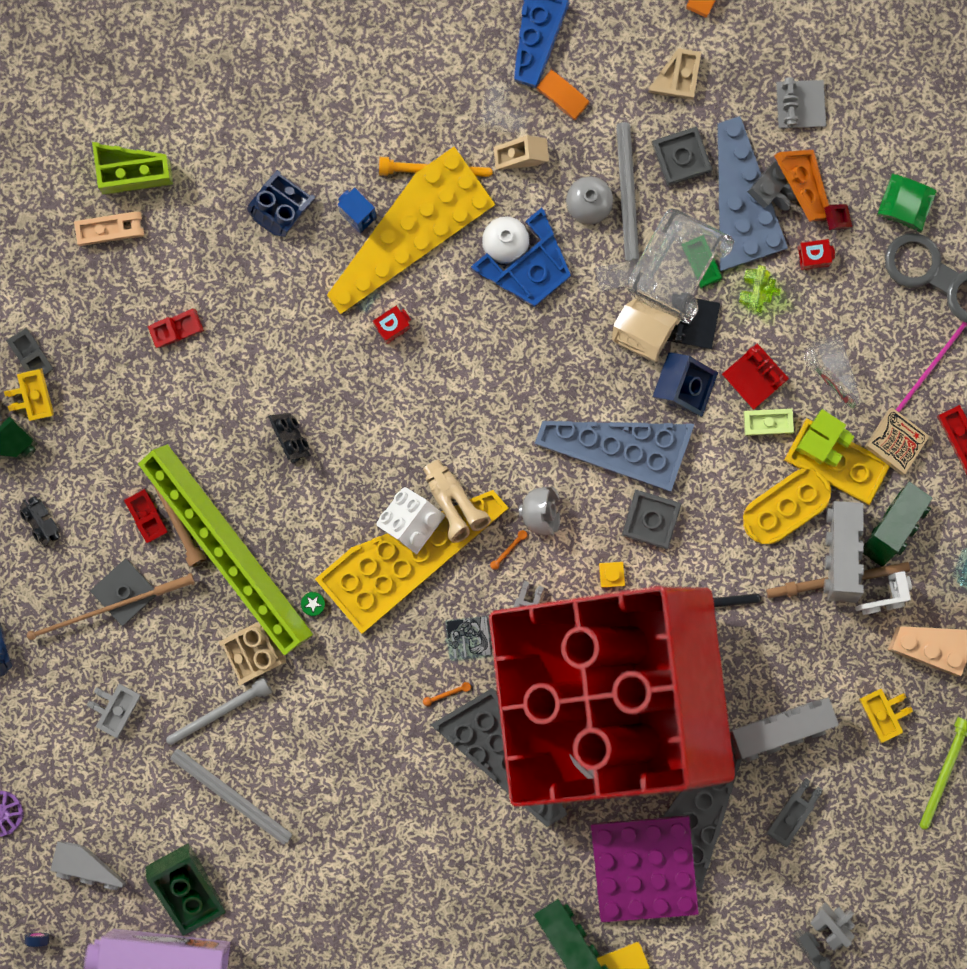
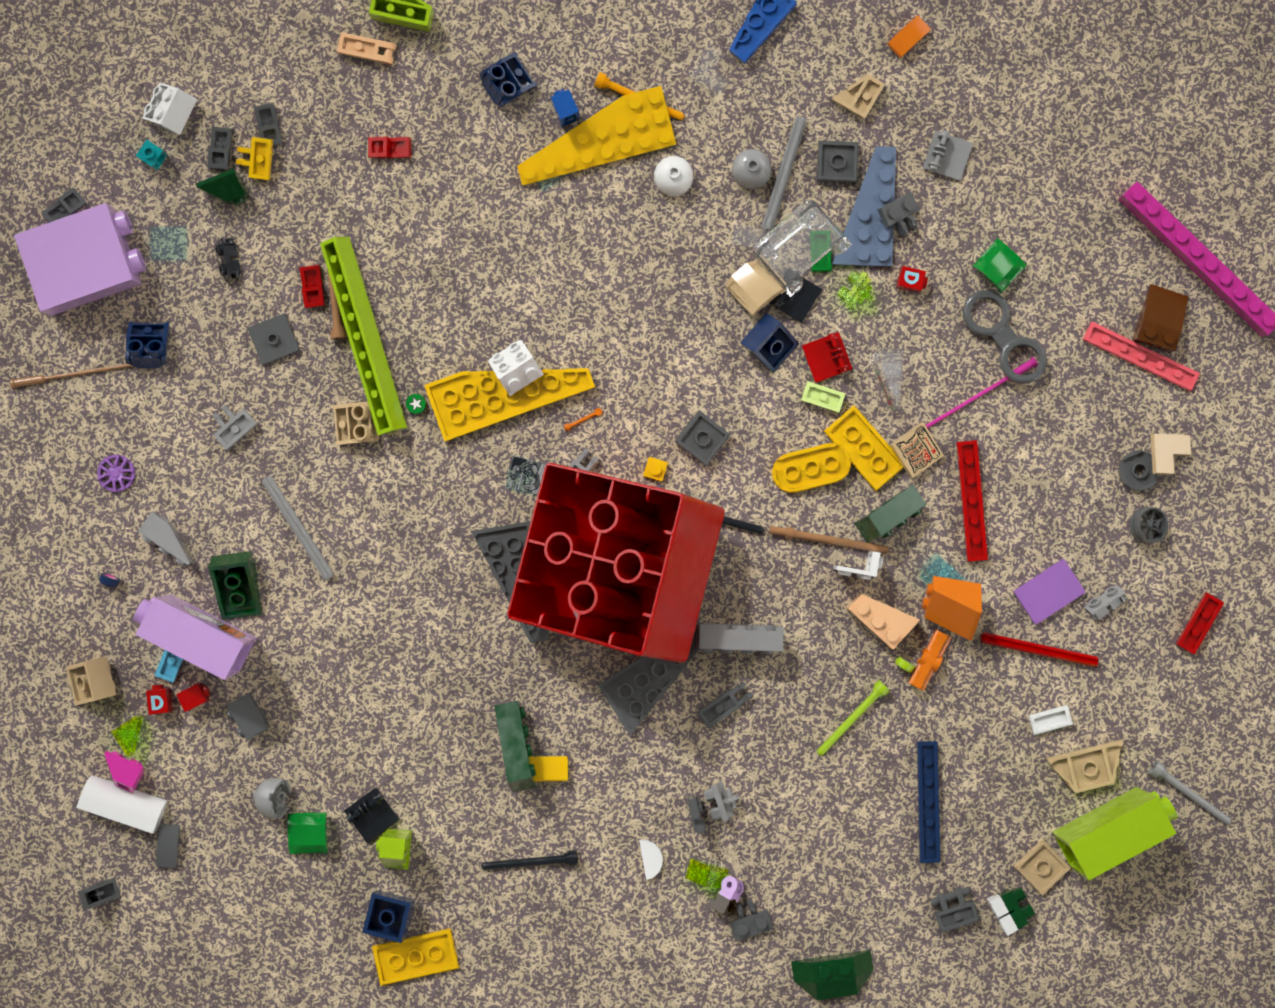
camera: 15 degrees right, 5 degrees up
medium nougat piece [27,573,195,640] -> none
light grey piece [166,676,273,745] -> none
black hinge [268,413,311,464] -> none
red brick [373,305,411,344] -> none
tan piece [423,460,491,543] -> none
orange hinge [423,682,471,707] -> none
blue wing [471,207,571,307] -> none
tan slope [493,135,549,170] -> none
light grey cylinder [519,487,560,535] -> none
sand blue wing [534,421,694,492] -> none
orange slope [536,69,590,120] -> none
magenta plate [591,815,699,922] -> none
orange wing [774,150,829,222] -> none
lime hips [795,409,855,467] -> none
dark red tile [824,204,852,230] -> none
light grey wedge [824,501,864,603] -> none
yellow hinge [858,688,913,743] -> none

